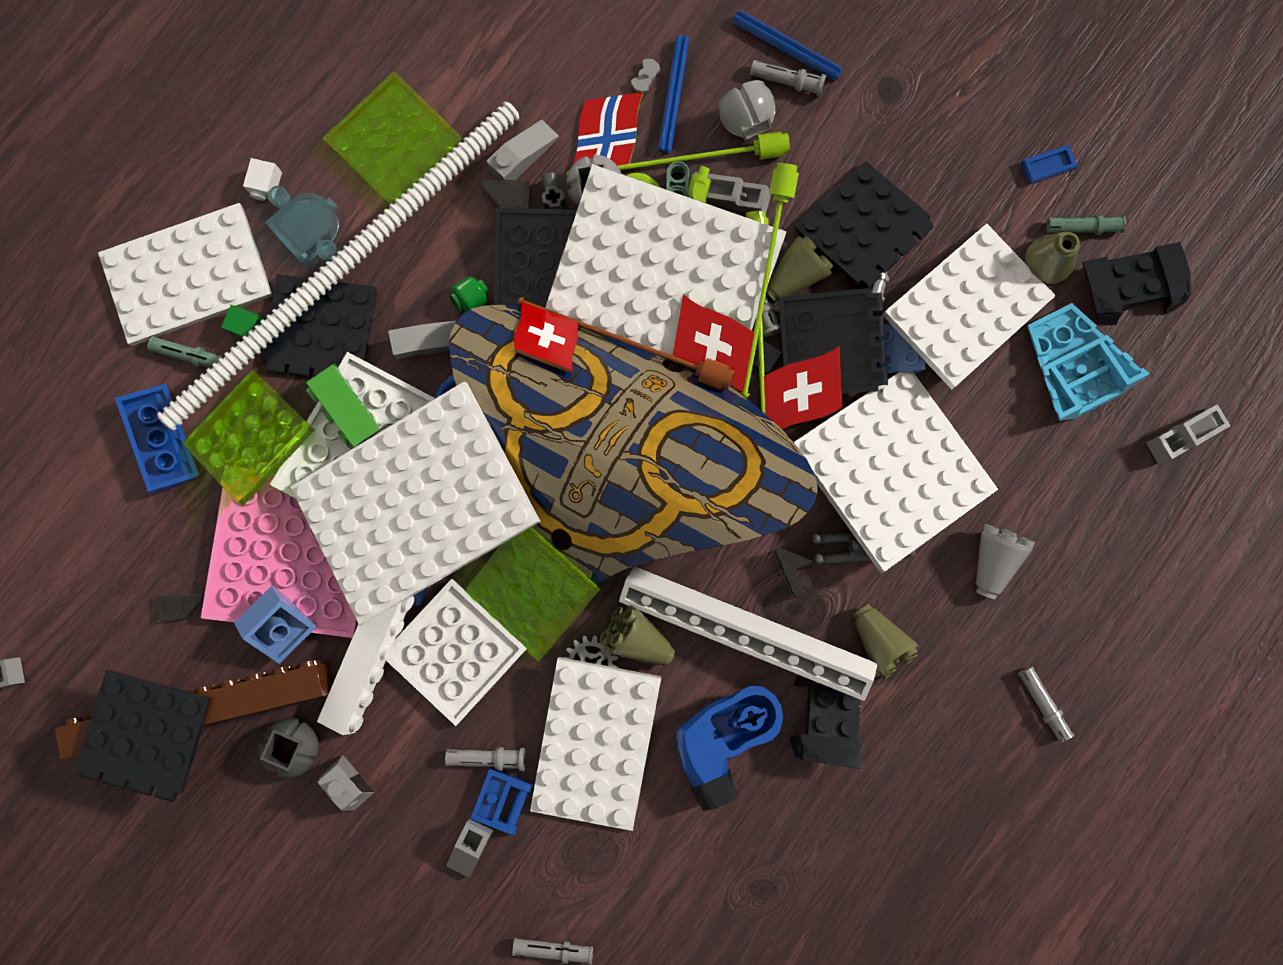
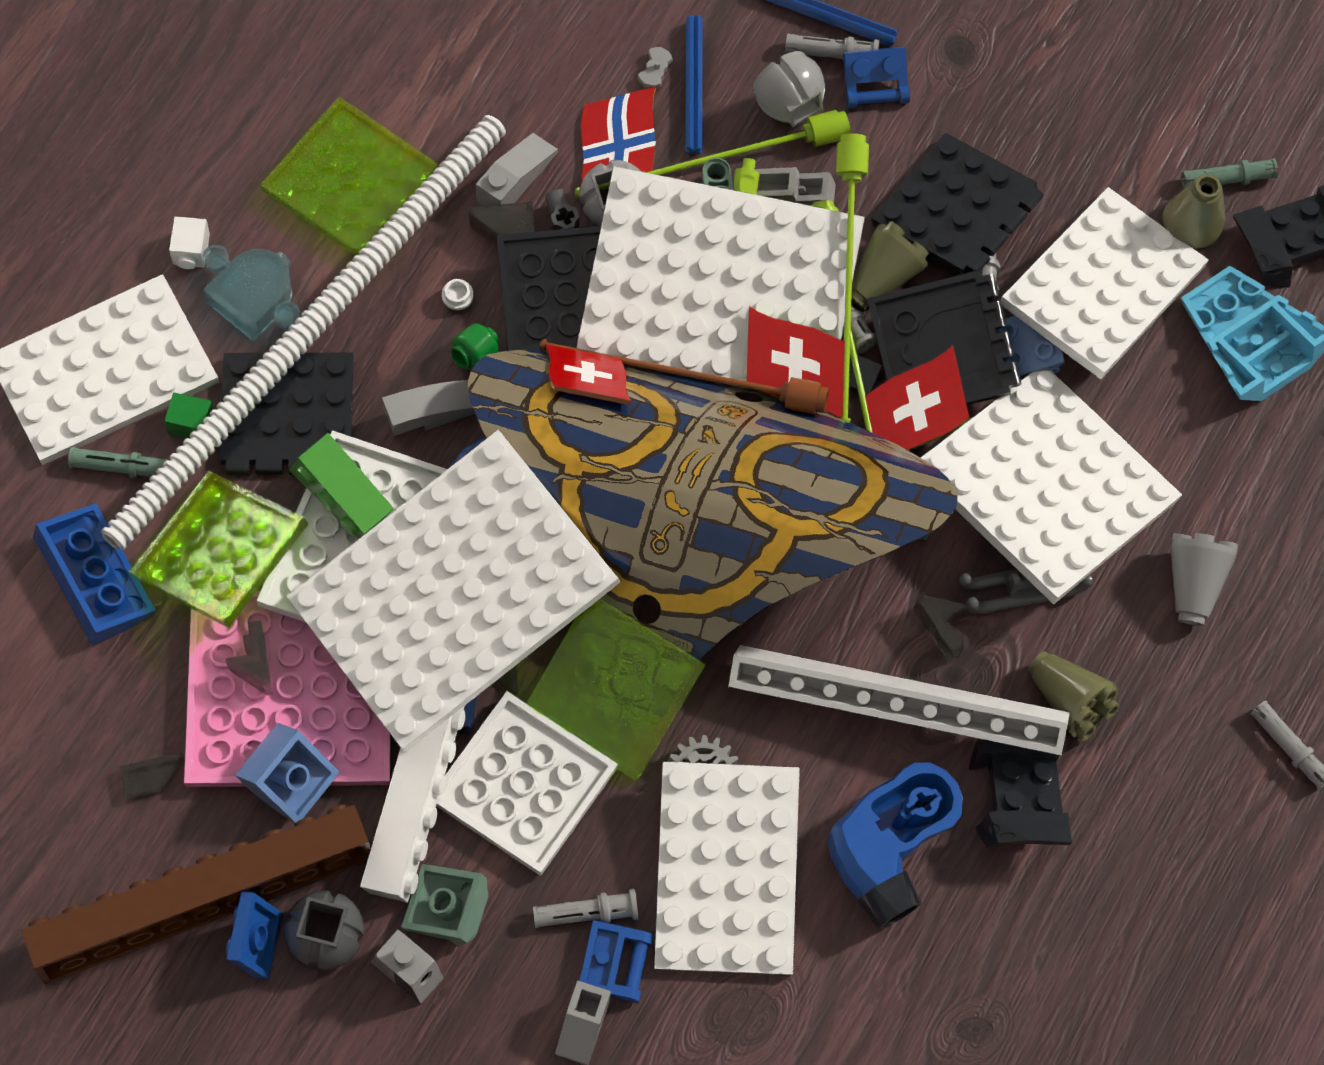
camera: 15 degrees left, 15 degrees down
black hinge [77,670,212,802] -> none
olive cone [599,605,675,666] -> none
blue tile [1020,144,1078,185] -> none
none -> clear smoke slope [225,620,273,695]
none -> blue plate [226,892,283,980]
none -> sand green slope [401,864,488,945]
none -> white plate [442,279,474,310]
none -> blue plate [843,47,910,109]

